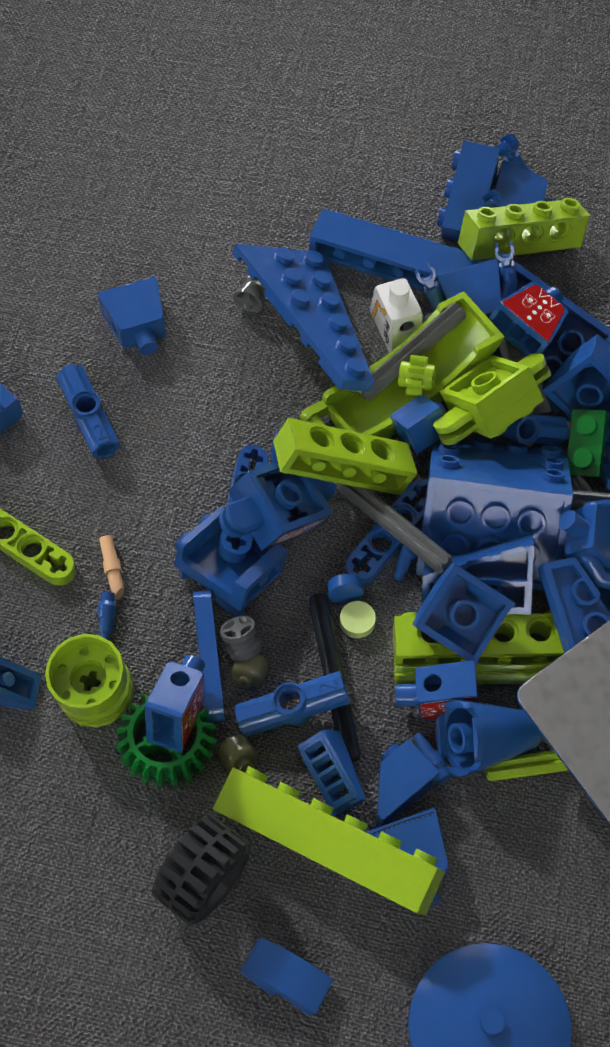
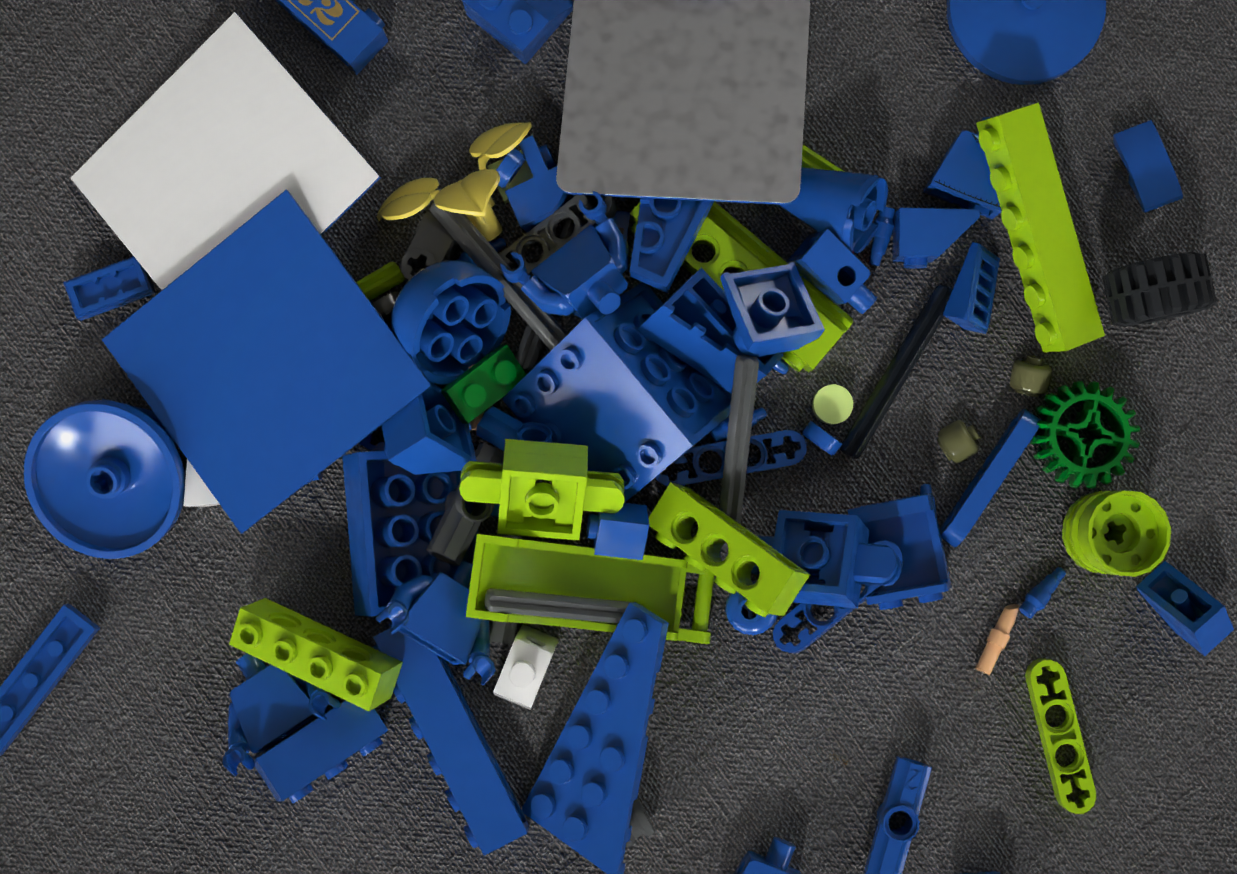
camera: 140 degrees left, 25 degrees up
blue torso [145,655,205,753] -> none
dark grey wheel [220,616,262,661] -> none
blue piece [235,671,350,738] -> none
lime gear [398,355,436,397] -> none
torso [489,282,568,356] -> none

